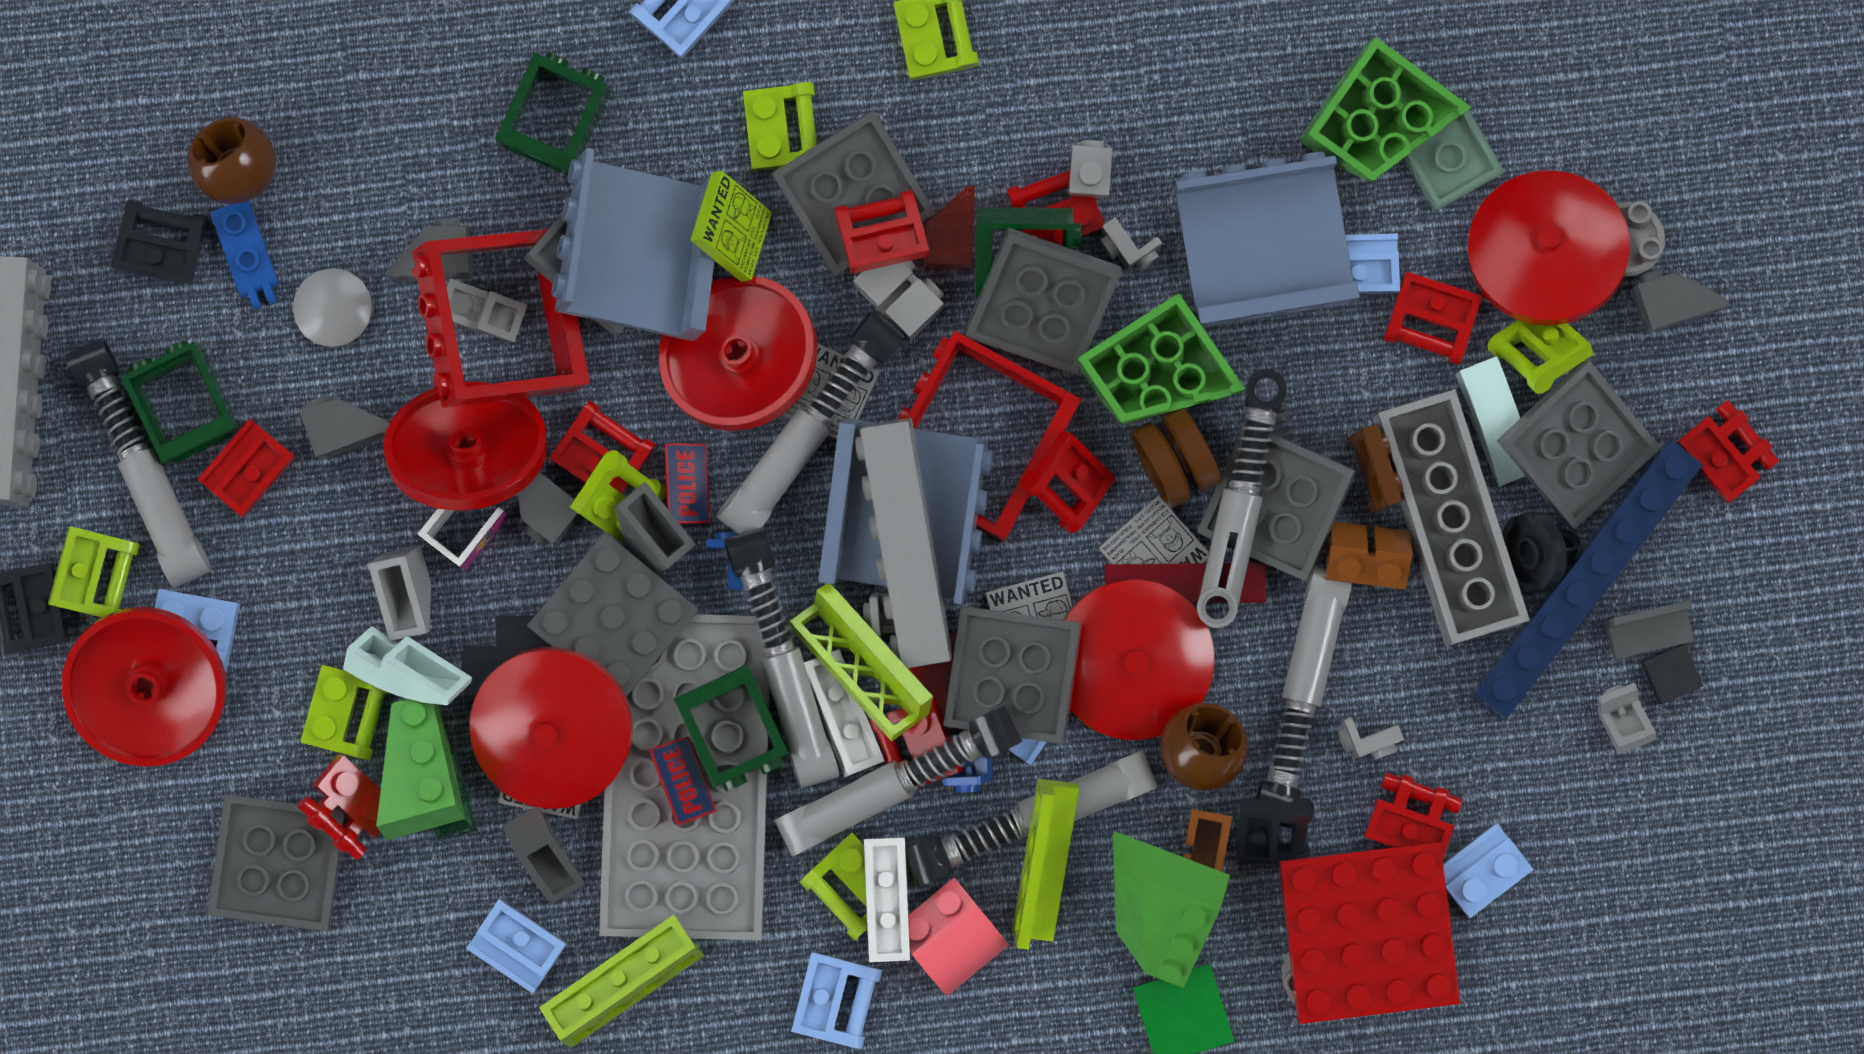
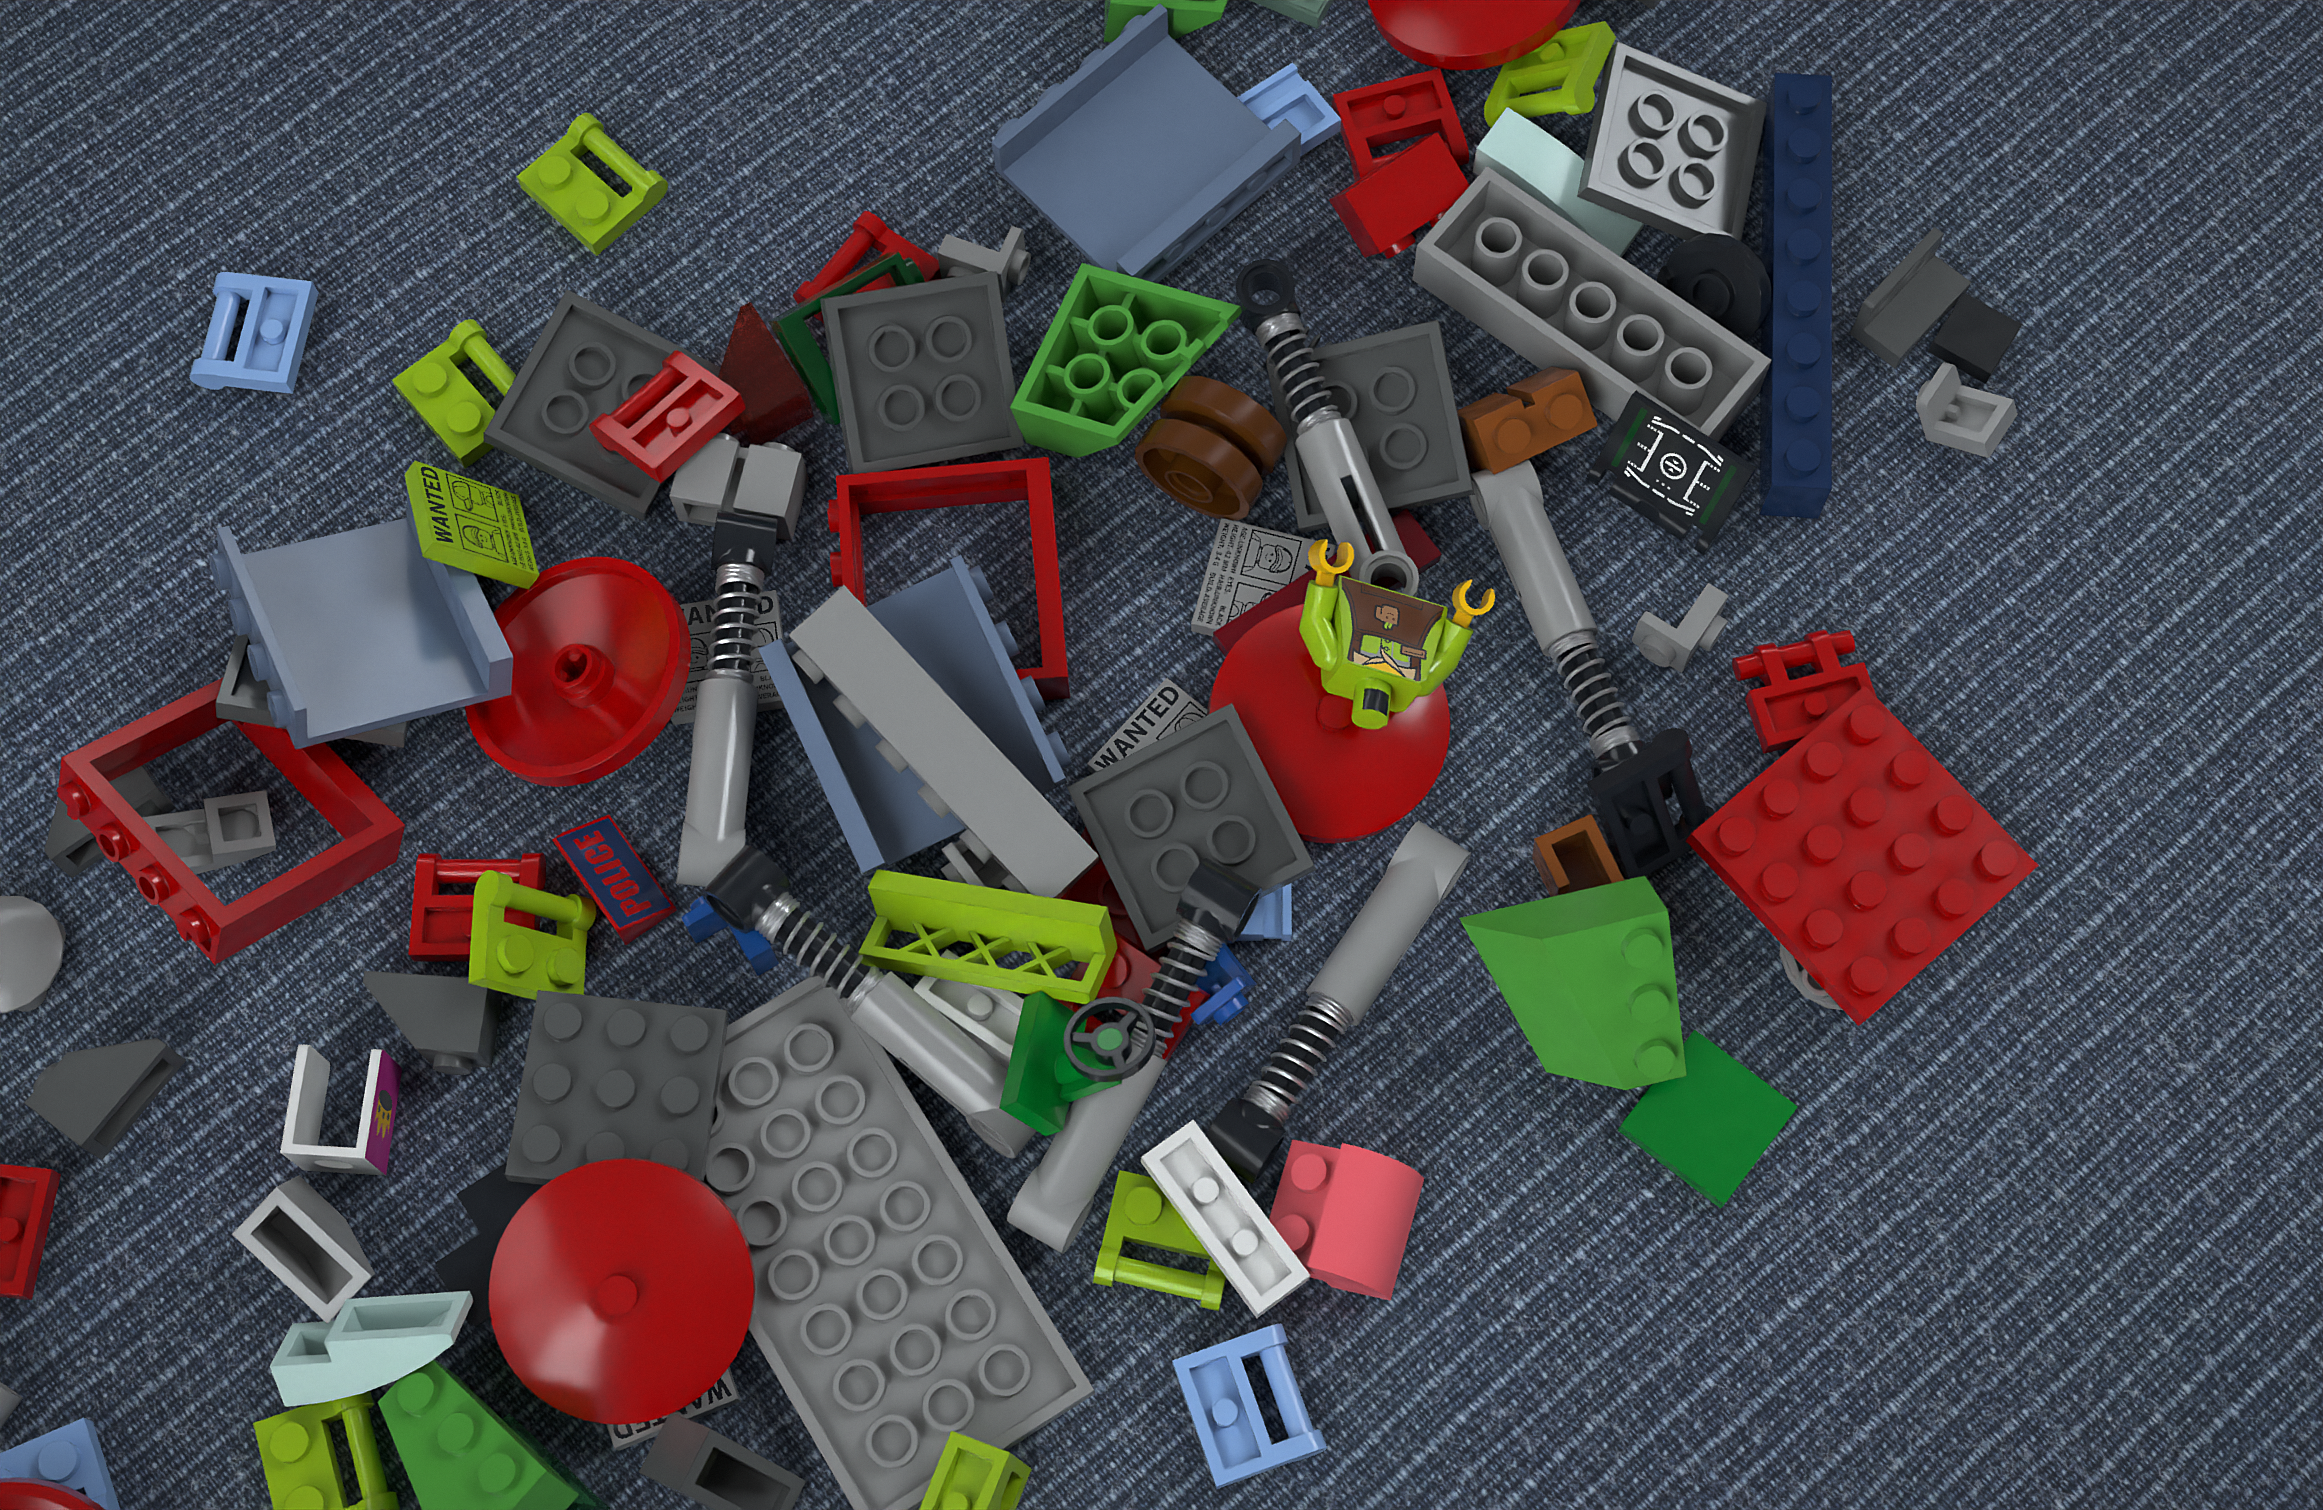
camera: 30 degrees left, 15 degrees down
red dish [384,381,547,511] -> none
dark green window [495,52,610,176] -> none
dark grey slope [614,482,696,574] -> none
dark blue slope [649,736,717,826] -> none
dark green window [673,664,789,792] -> none
lime fence [1012,779,1080,950] -> none
red plate [1020,430,1116,533] -> none
light grey bracket [1068,140,1112,198] -> none
reddish brown wheel [1160,703,1248,791] -> none
reddish brown plate [1346,424,1403,514] -> none
light blue plate [1443,823,1534,919] -> none
red plate [1675,399,1780,504] -> none
none -> green piece [999,991,1156,1136]
none -> torso [1299,539,1495,729]
none -> red brick [1329,132,1470,259]
none -> black piece [1586,390,1757,555]

